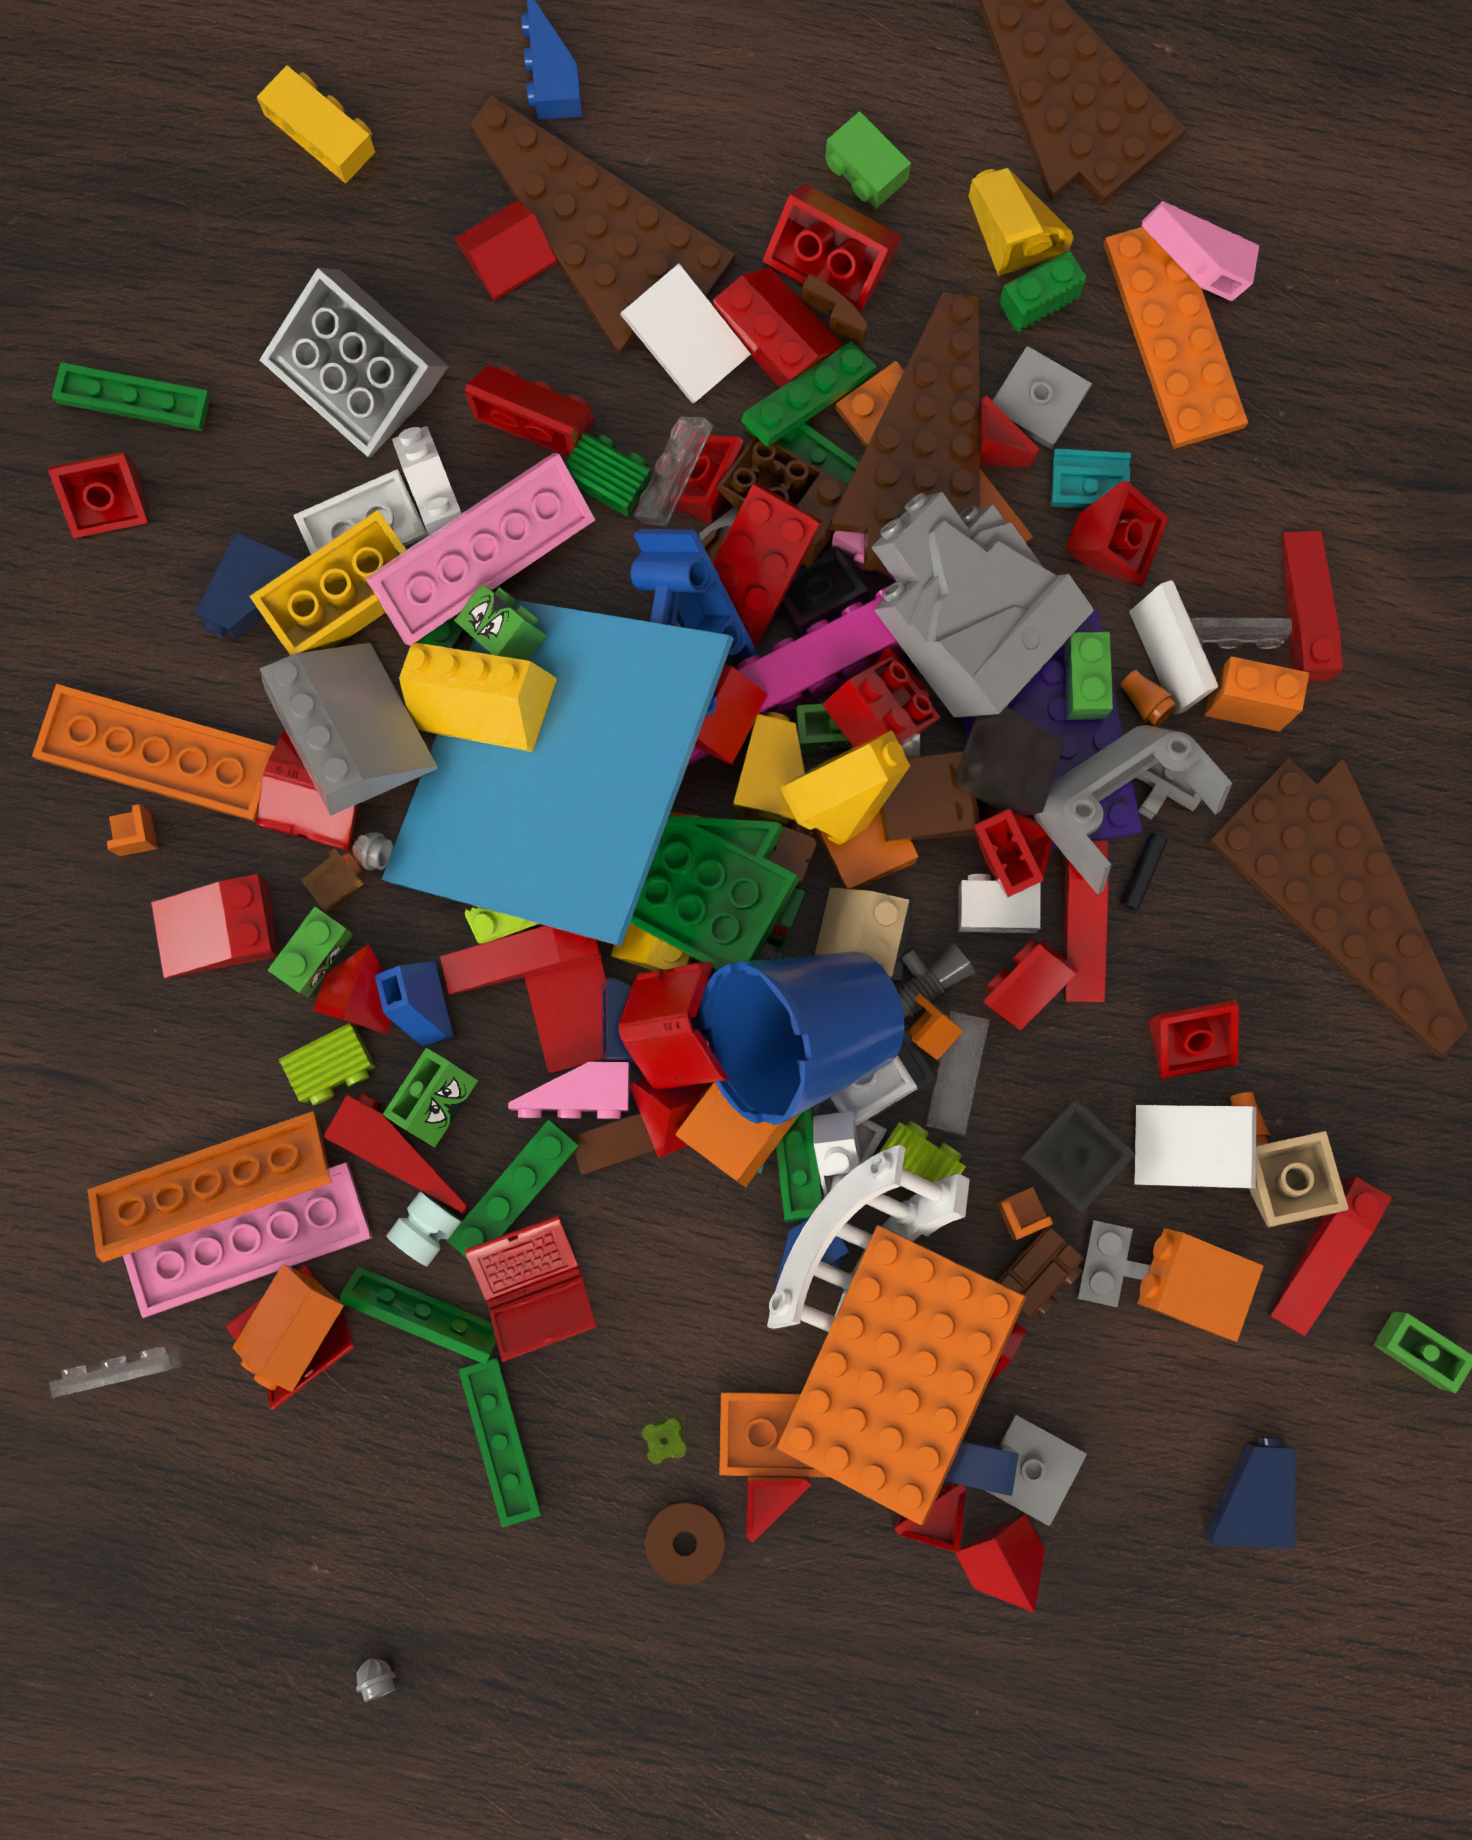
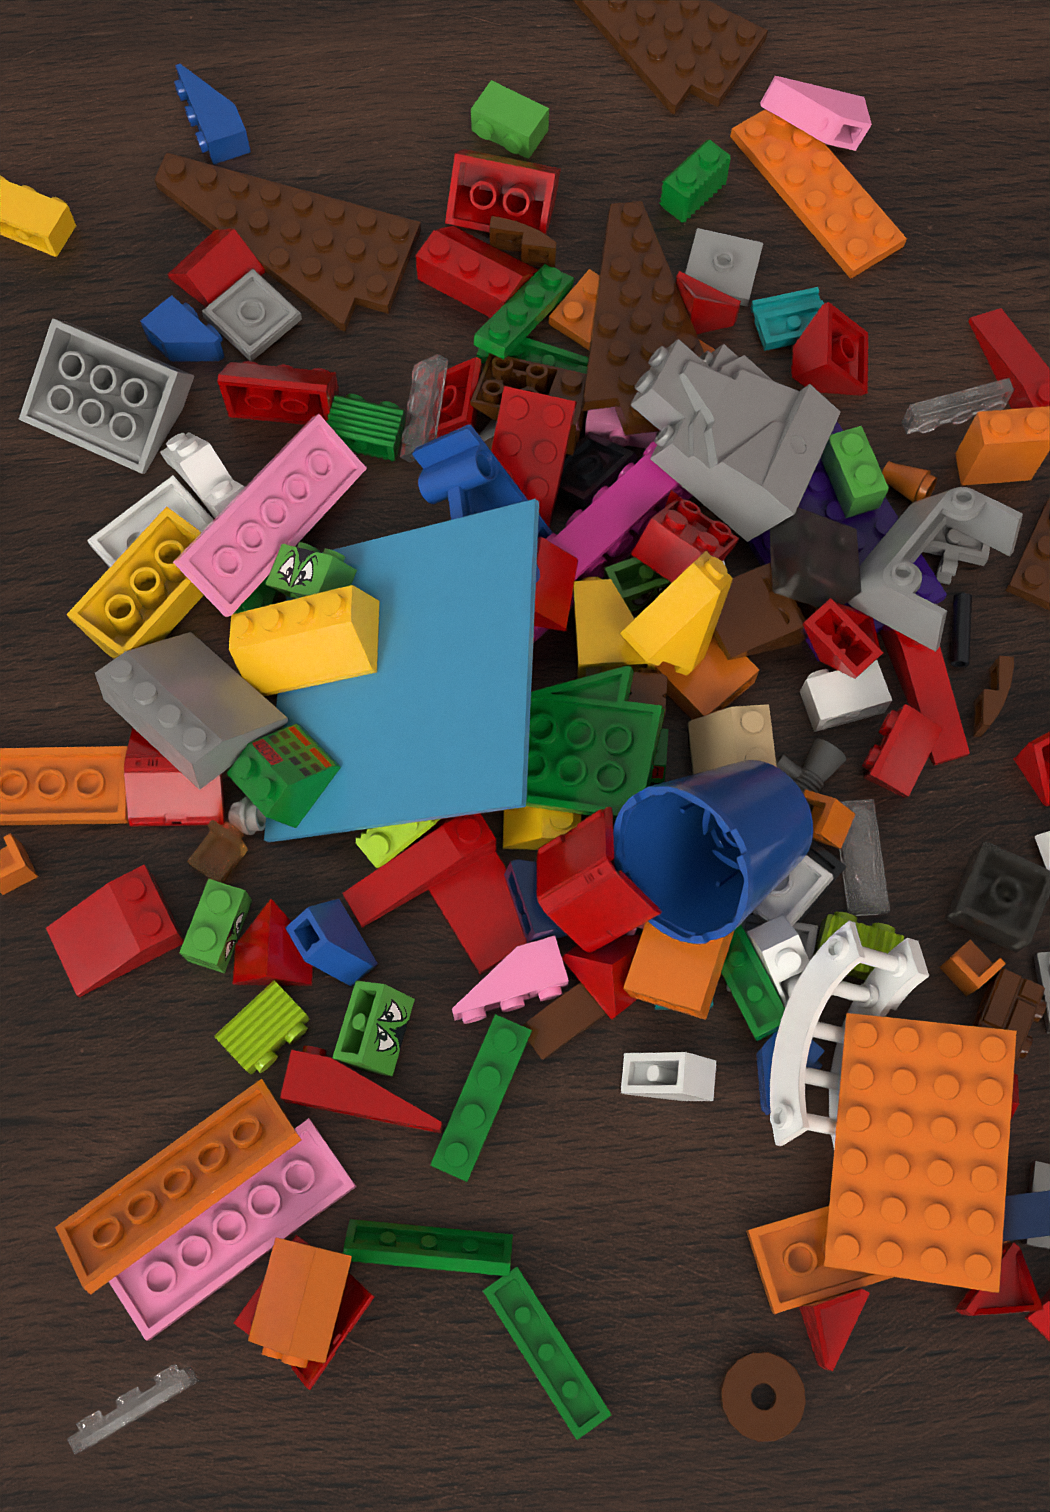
camera: 20 degrees left, 10 degrees down
dark blue slope [194,532,301,639] -> none
light aqua wheel [386,1191,462,1267] -> none
red piece [464,1215,597,1362] -> none
white tile [620,264,751,404] -> none
clear neon green plate [642,1418,686,1464] -> none
yellow slope [968,168,1074,276] -> none
white tile [1129,580,1218,715] -> none
none -> blue slope [140,295,225,361]
none -> light grey plate [202,269,302,361]
none -> green slope [227,724,341,828]
none -> white slope [621,1052,716,1101]
none -> reddish brown slope [973,655,1014,737]

